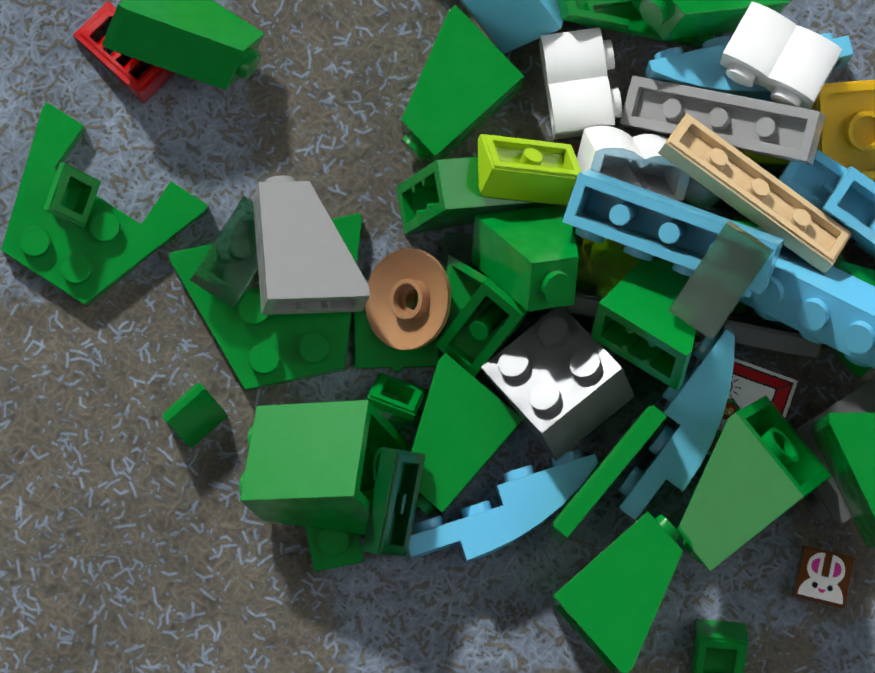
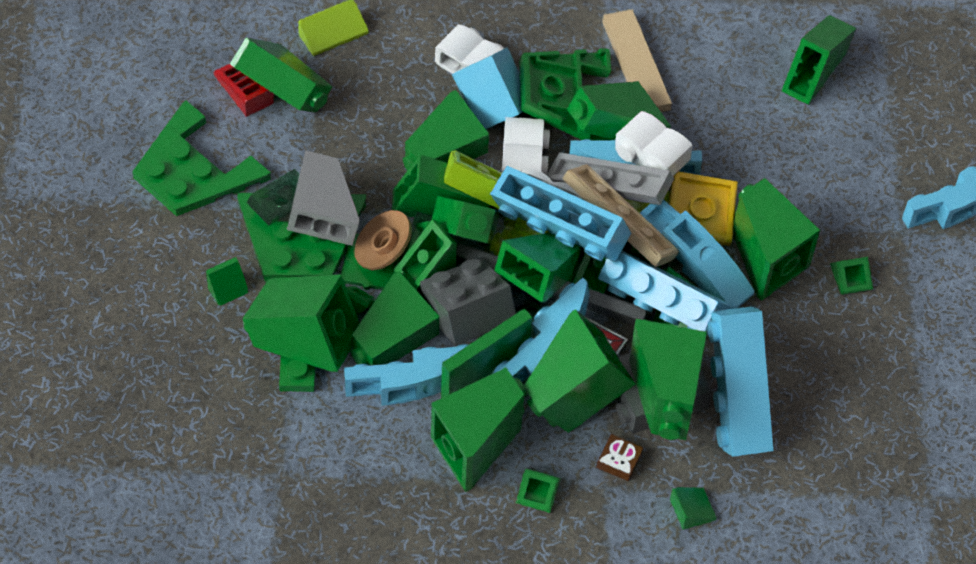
camera: 10 degrees right, 25 degrees down
green slope [43,162,101,228] -> none
dark green tile [362,447,425,556] -> none
clear green tile [668,221,774,340] -> none

